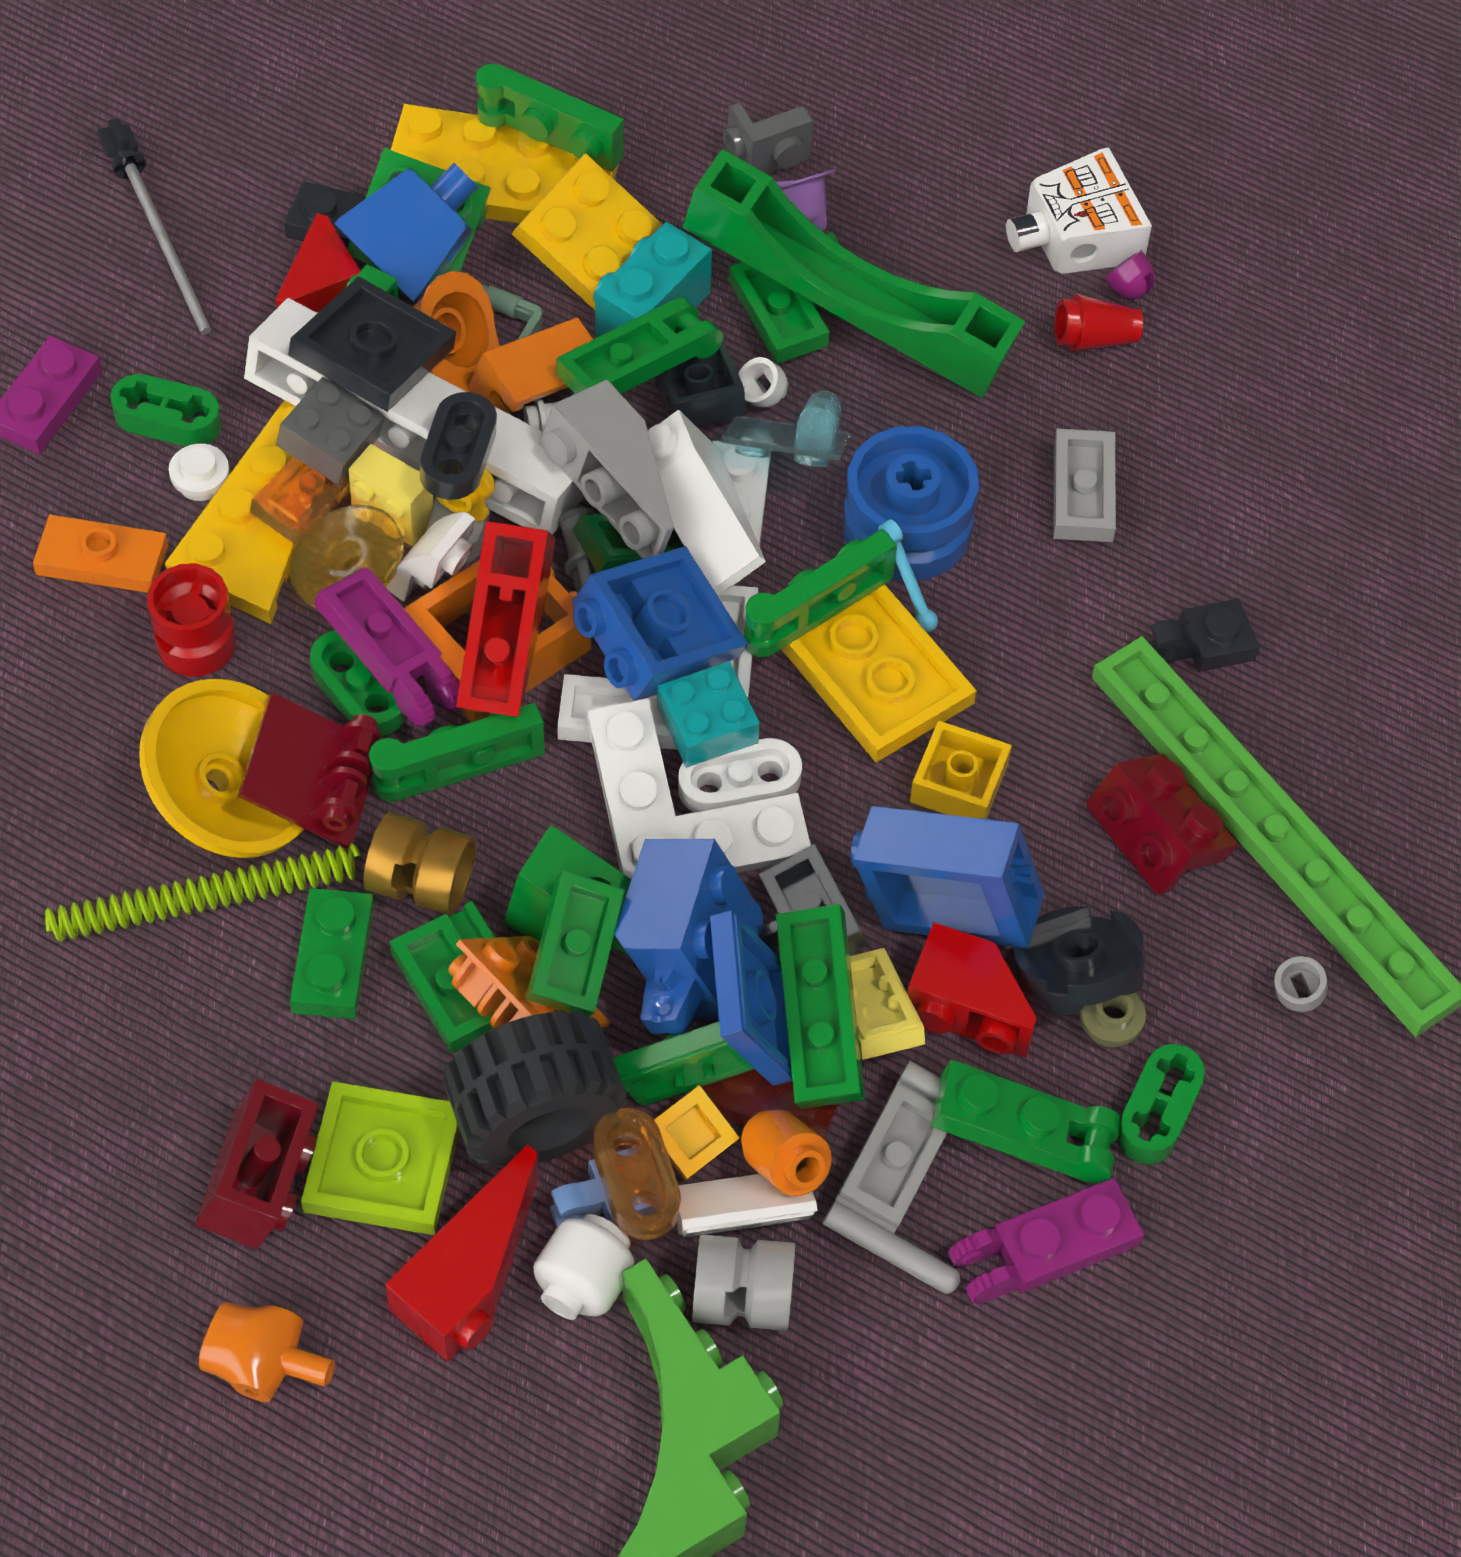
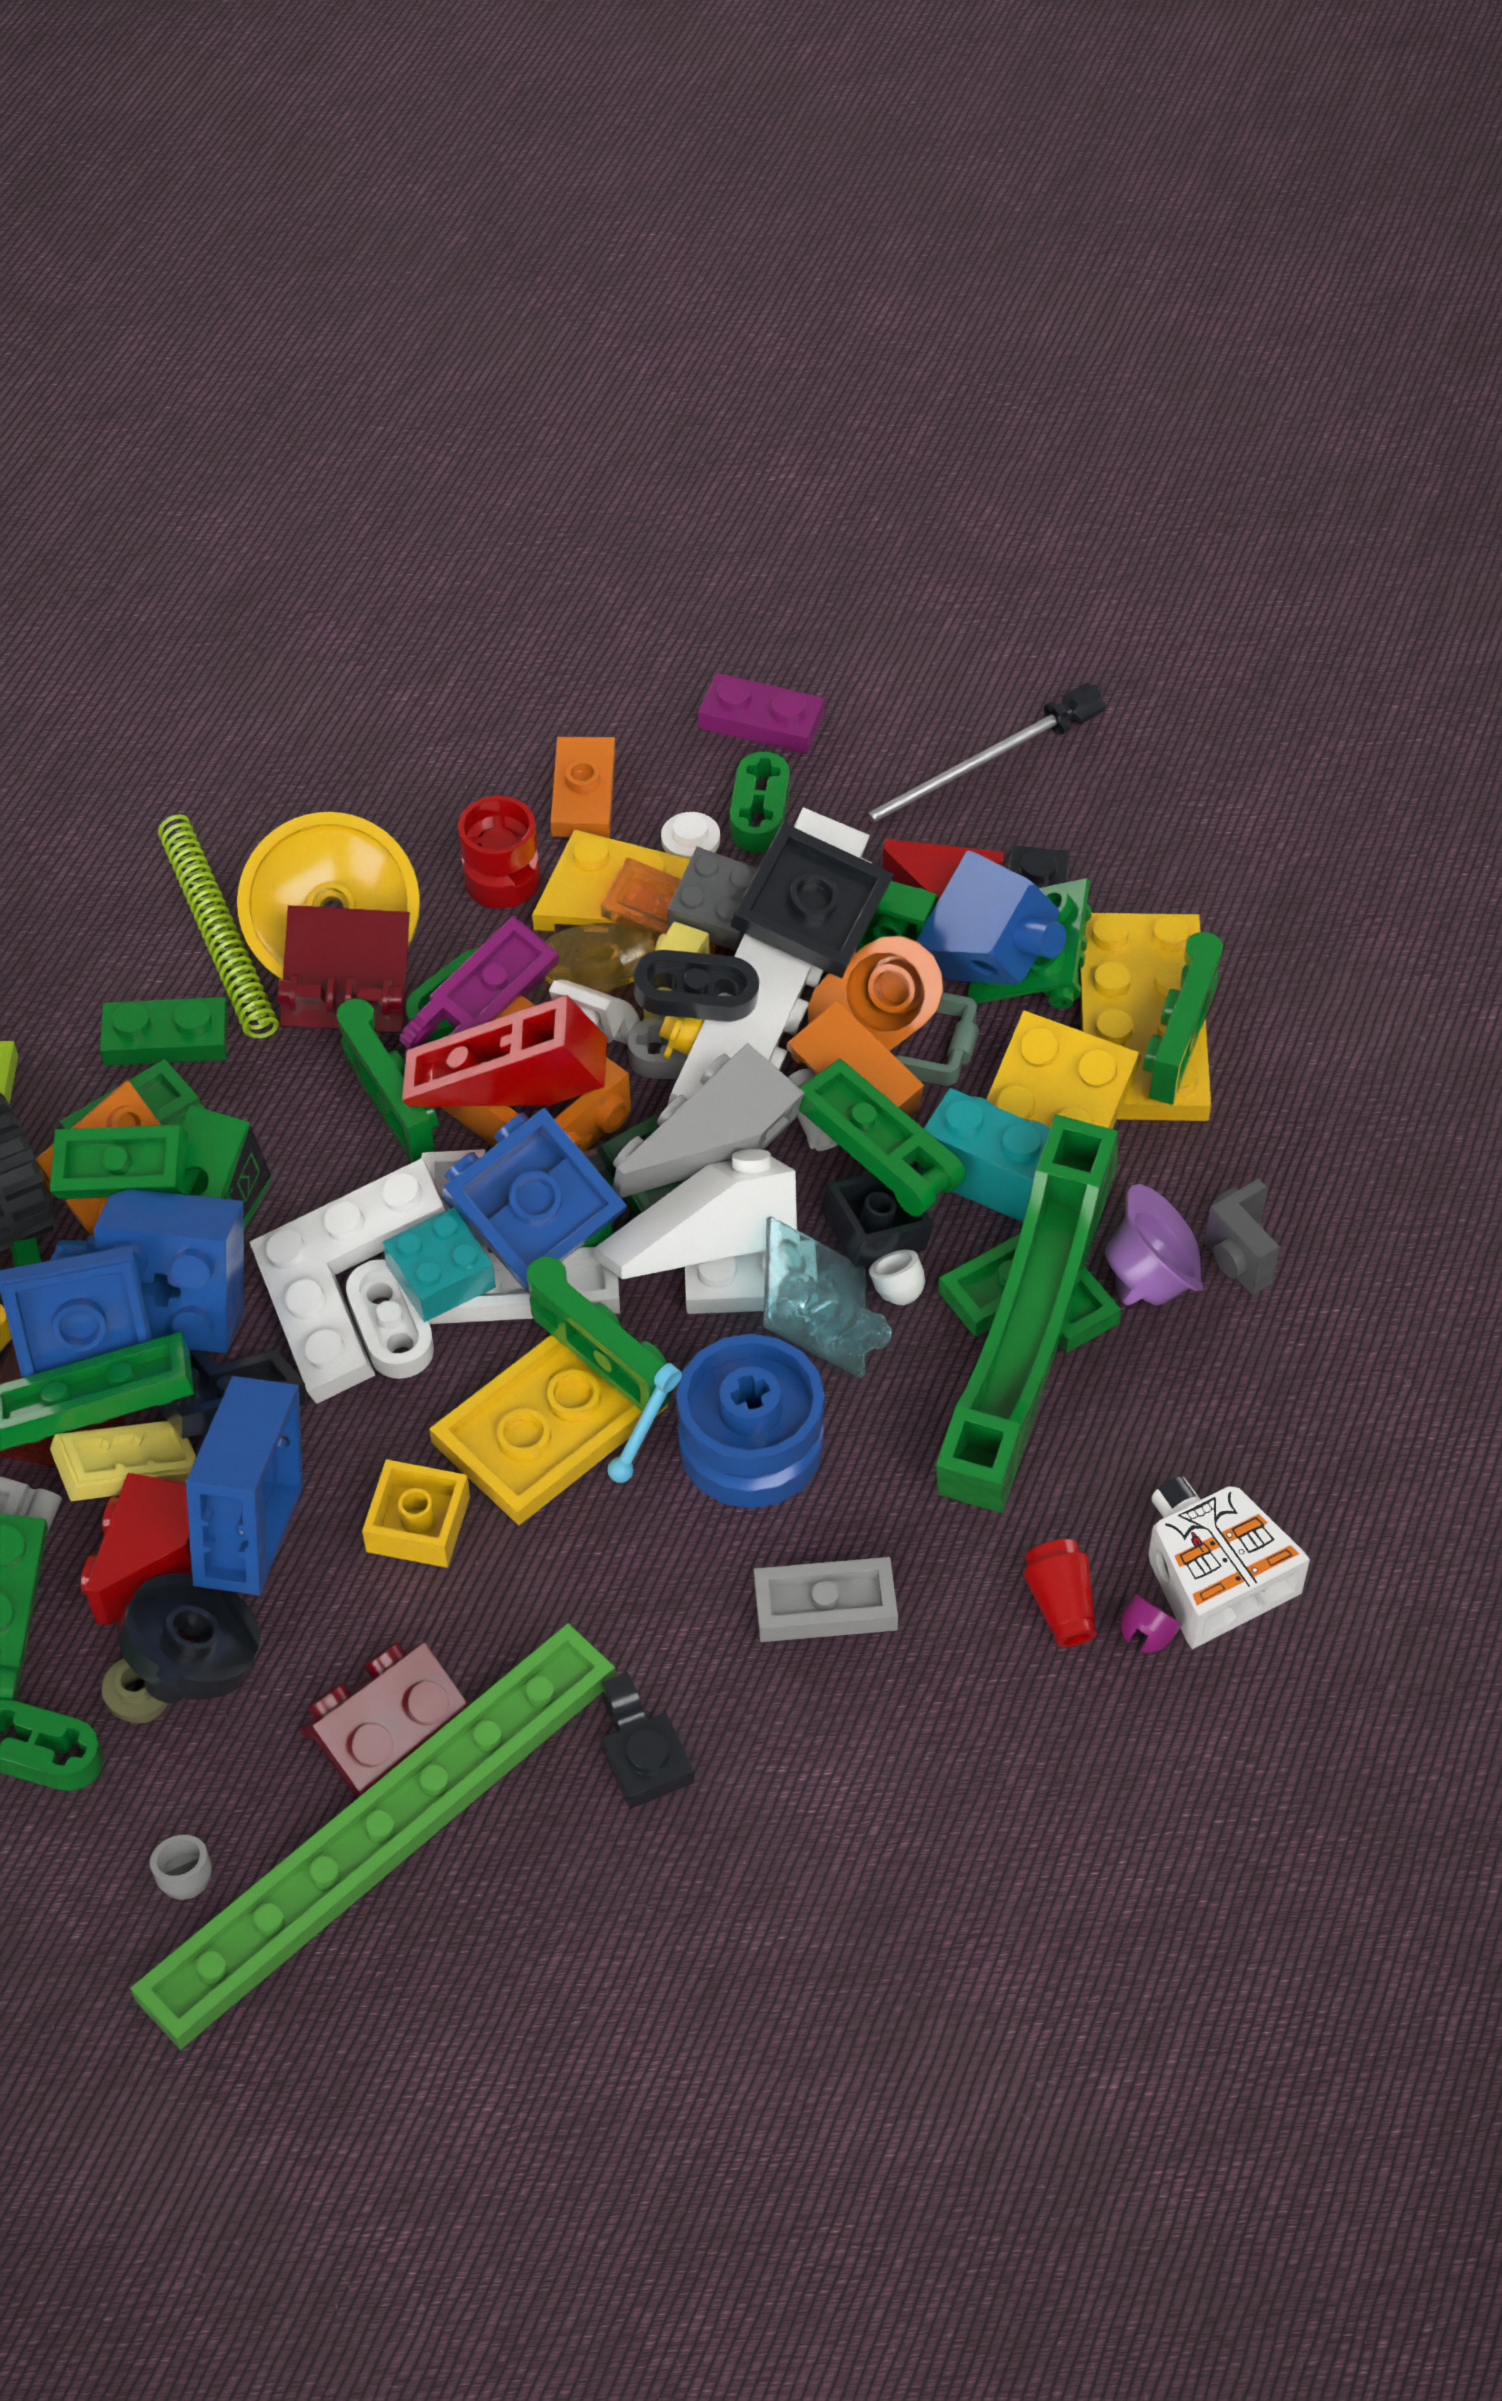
camera: 85 degrees right, 5 degrees down
pearl gold wheel [363,811,477,916] -> none

